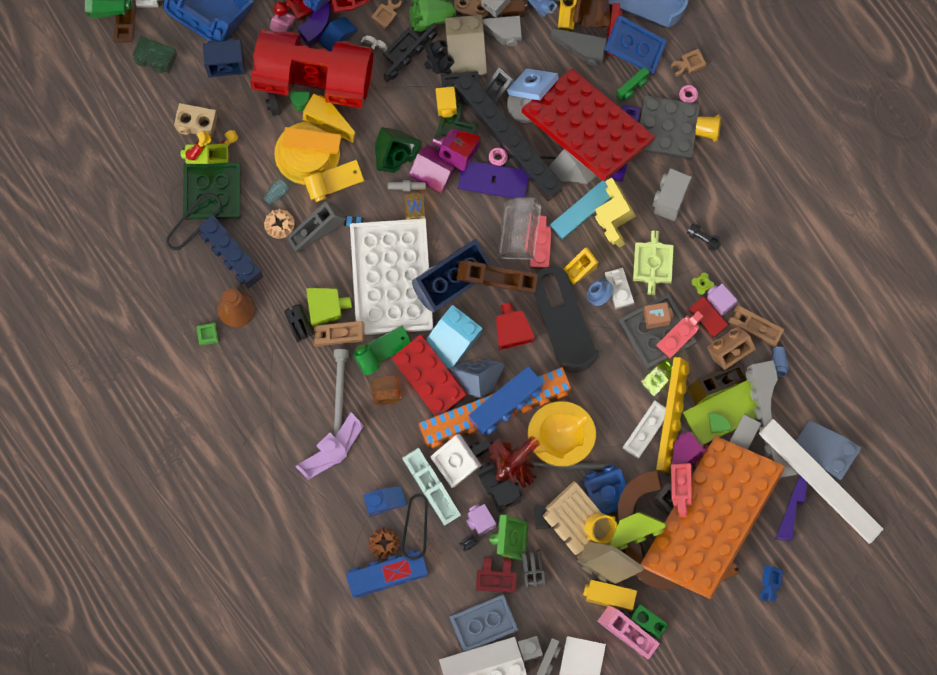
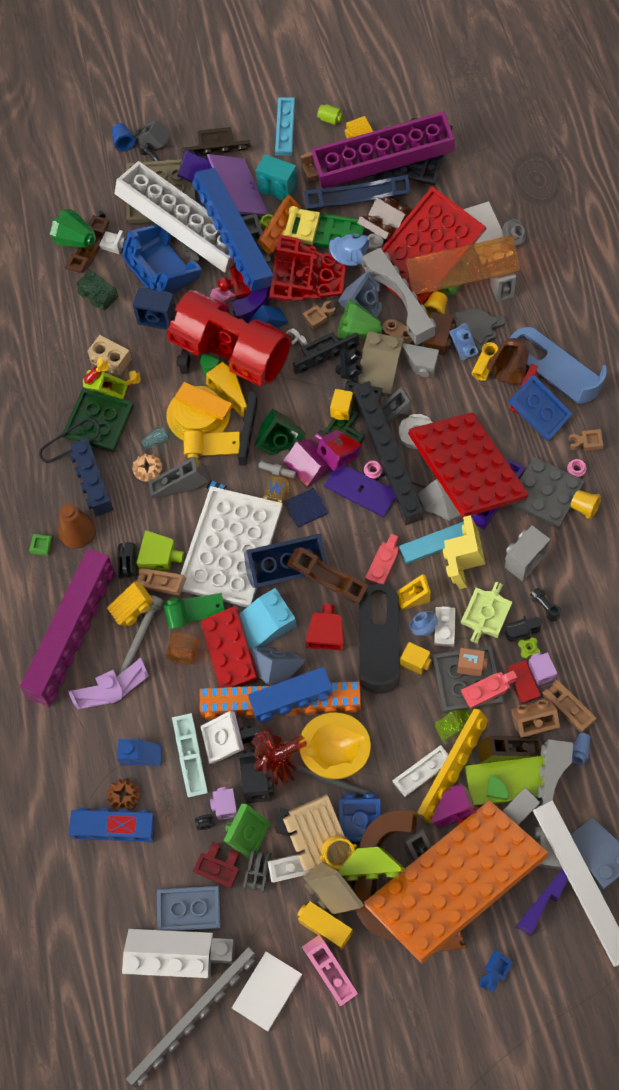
camera: 25 degrees right, 10 degrees down
black piece [401,494,428,560] -> none
clear slope [497,198,541,259] -> none
light blue piece [507,68,559,100] -> none
dark grey slope [550,28,607,66] -> none
green plate [616,67,649,102] -> none
green leg [629,604,668,639] -> none
coral hinge [671,463,692,517] -> none
none -> magenta brick [20,548,115,707]
none -> yellow brick [107,582,154,626]
none -> black tile [238,391,258,466]
none -> white plate [268,854,312,882]
none -> clear blue piece [284,488,328,528]
none -> yellow brick [400,642,432,675]
none -> black arm [505,616,542,642]

